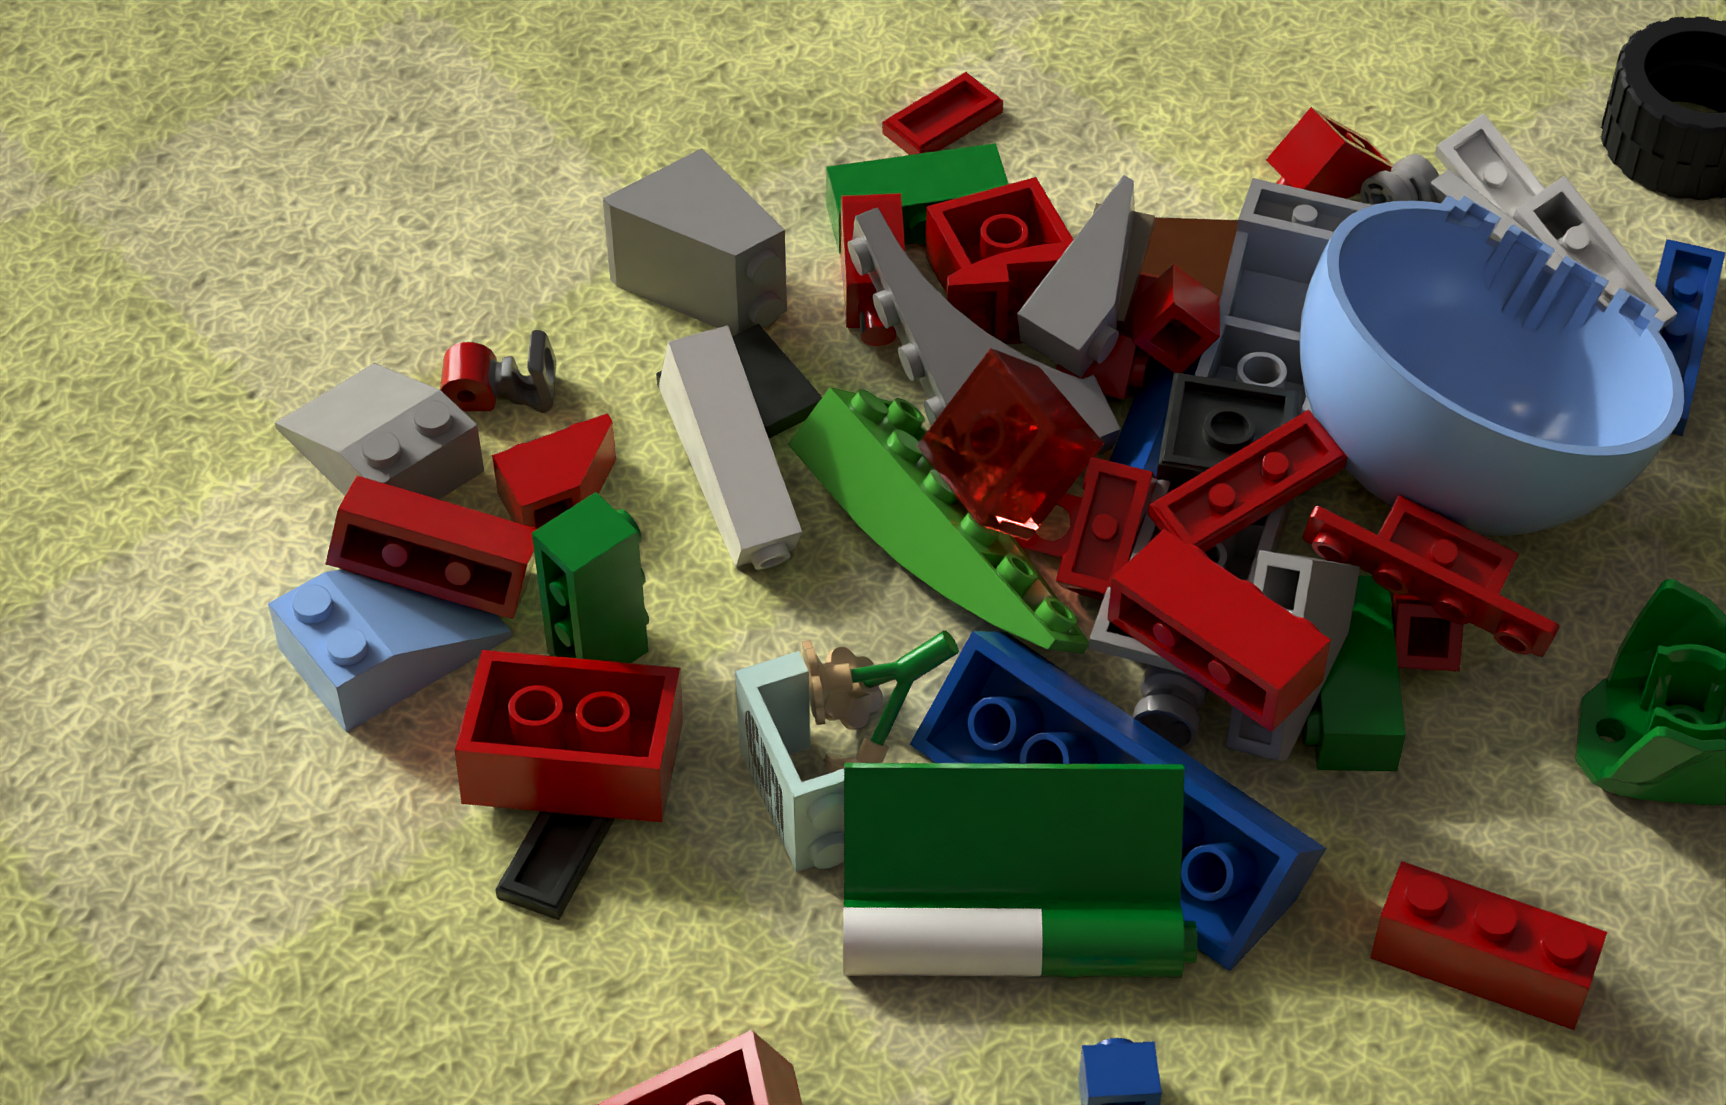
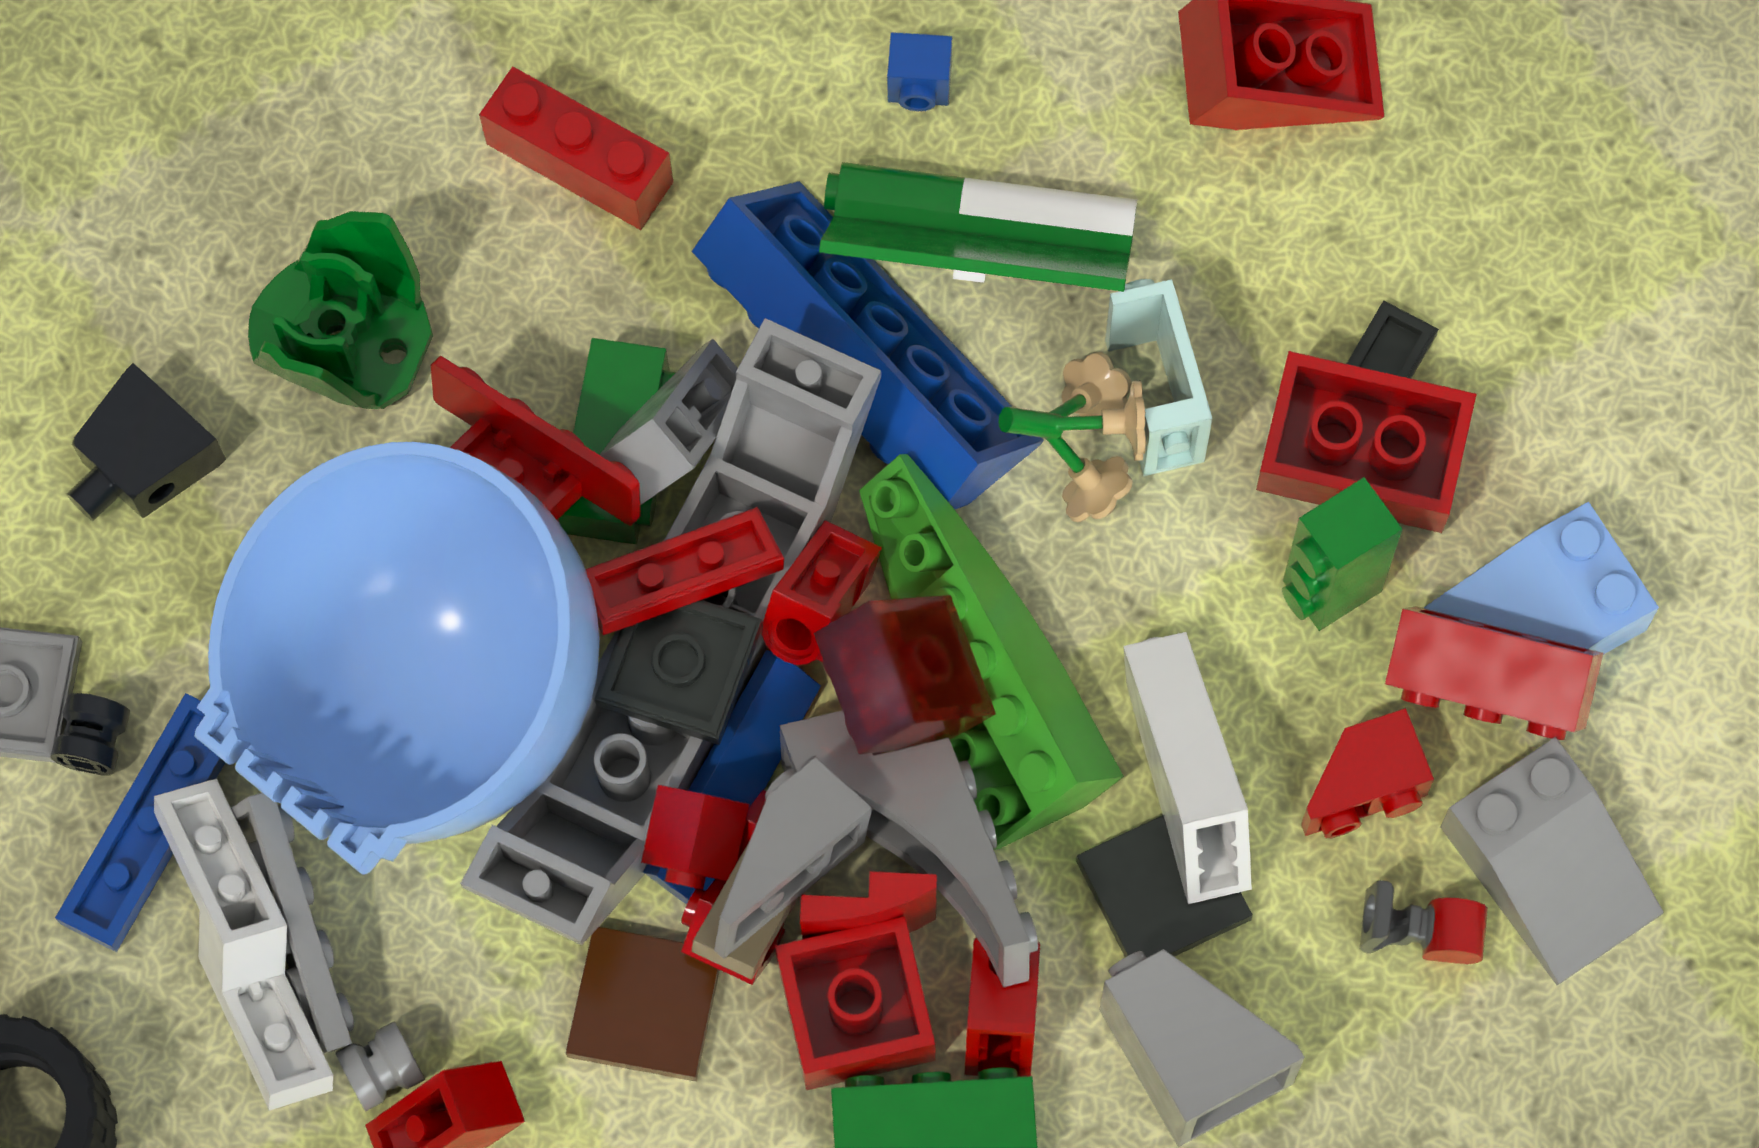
camera: 170 degrees left, 20 degrees up
red brick [1107,529,1331,732] -> none

